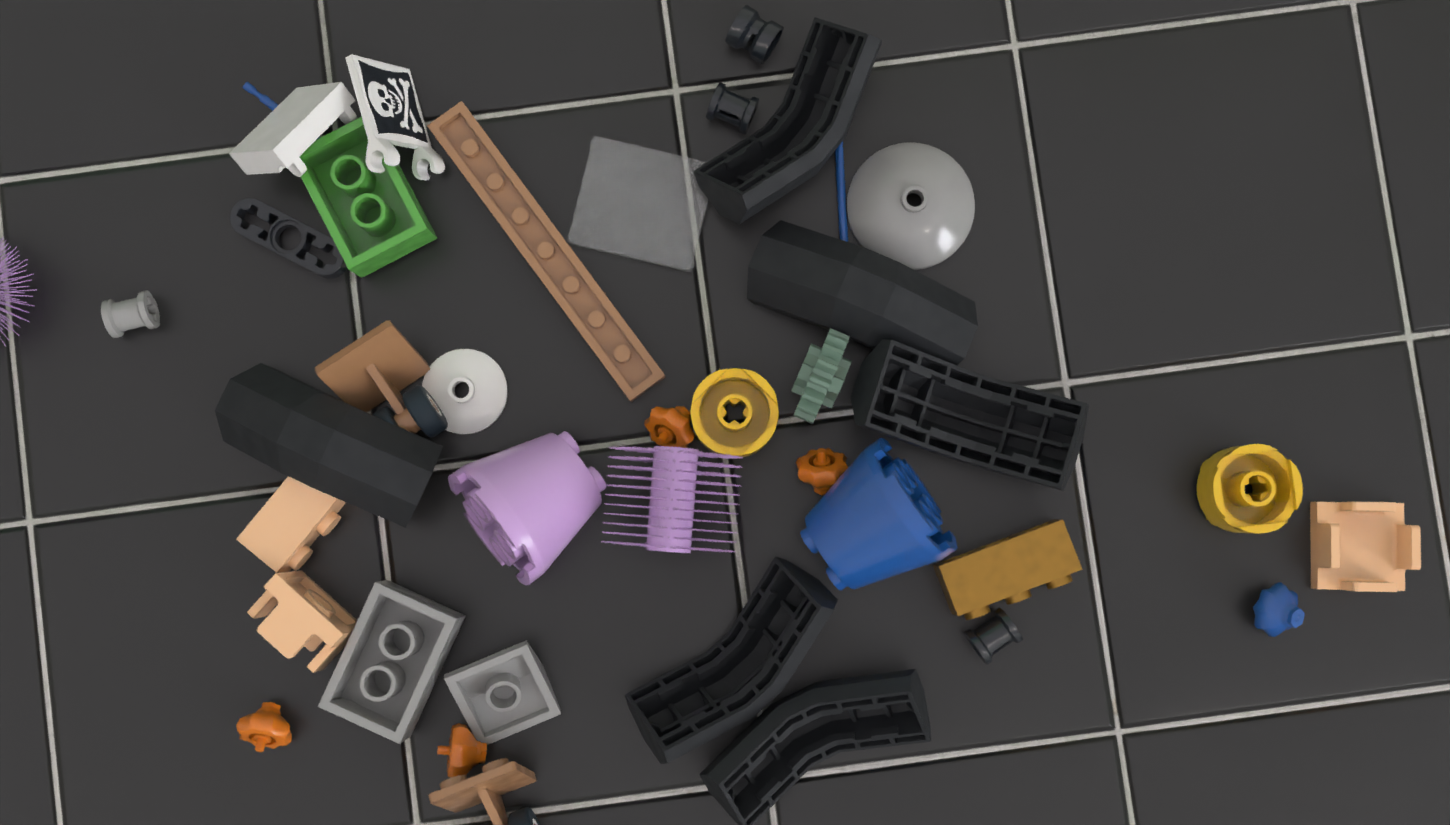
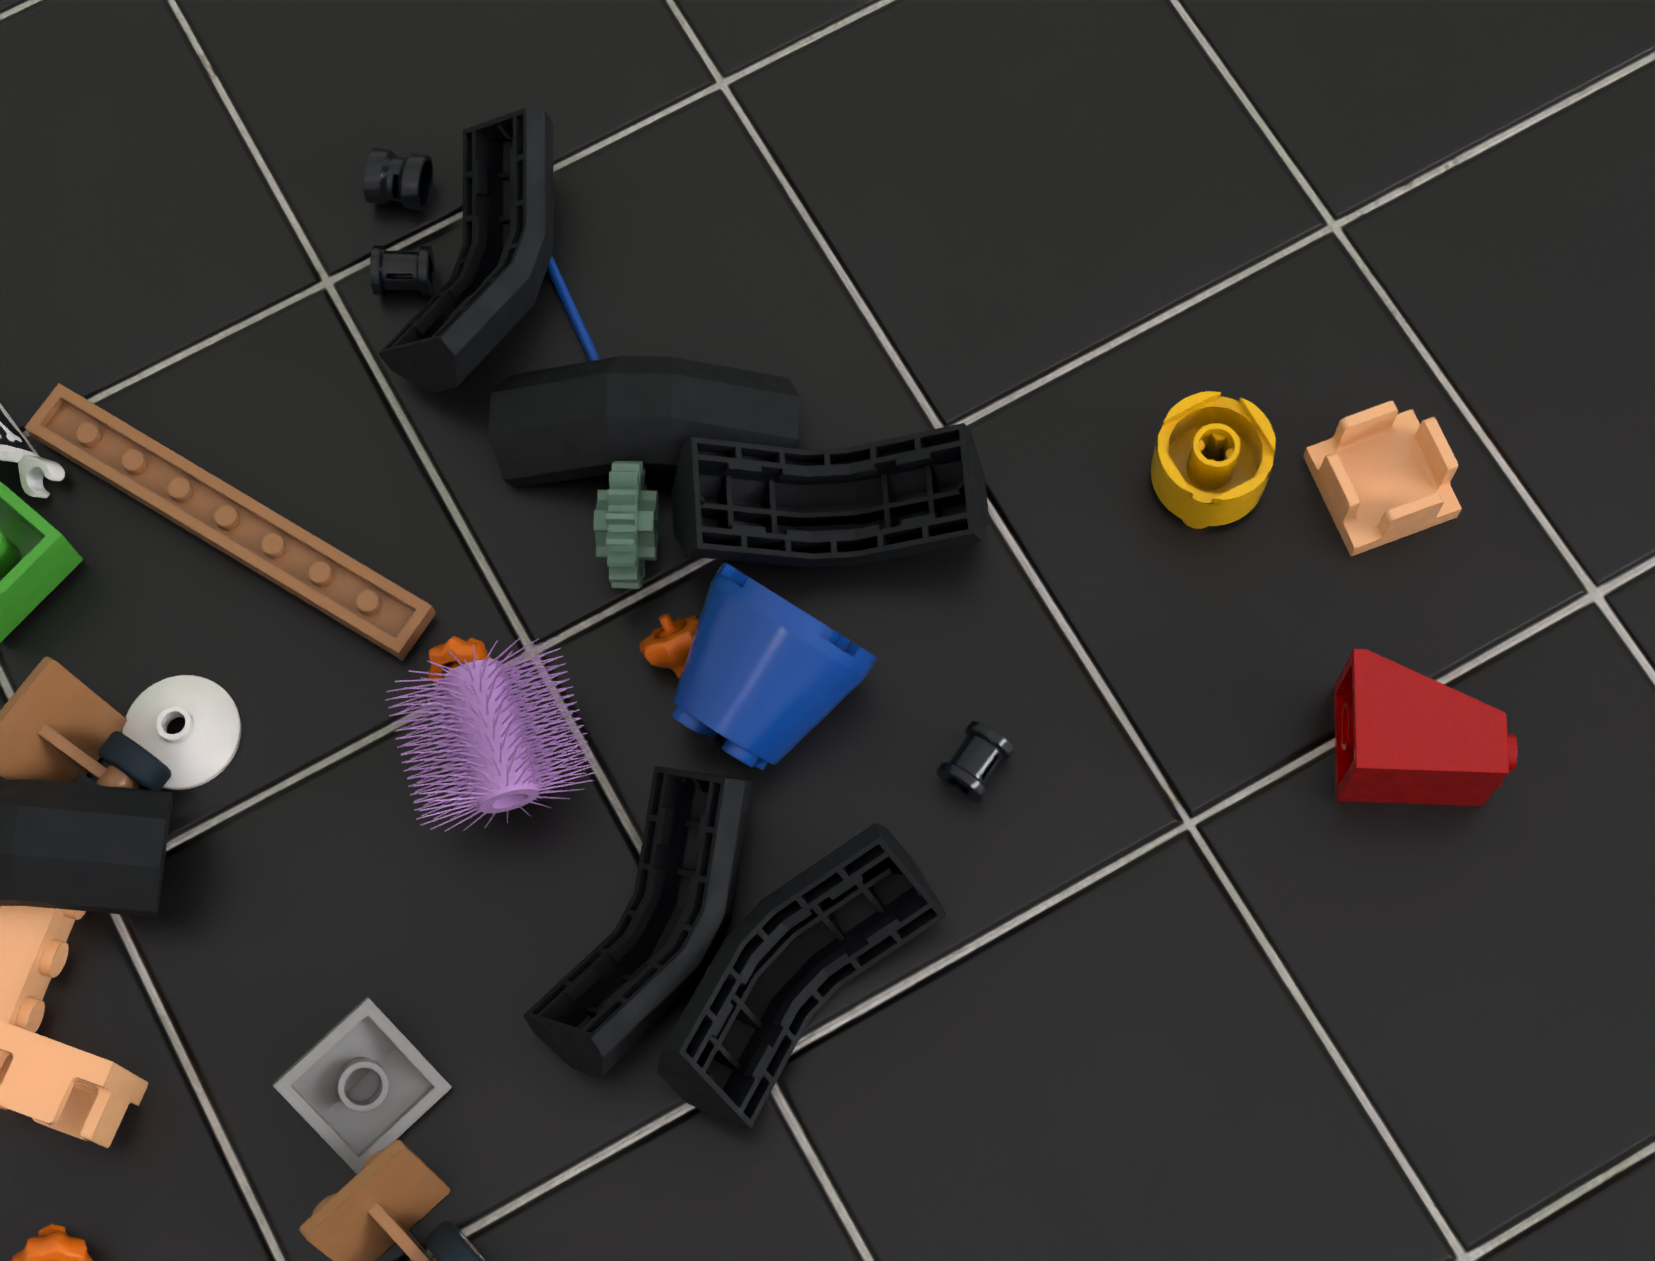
camera: 20 degrees left, 15 degrees down
light grey brick [318,580,466,744] -> none
orange piece [437,723,487,778] -> none
lavender cone [448,431,607,585] -> none
clear piece [567,136,708,272] -> none
yellow brick [690,368,779,457] -> none
light grey dish [846,142,975,270] -> none
pearl gold brick [933,519,1082,620] -> none
blue piece [1253,582,1305,637] -> none
none -> red slope [1334,649,1518,806]

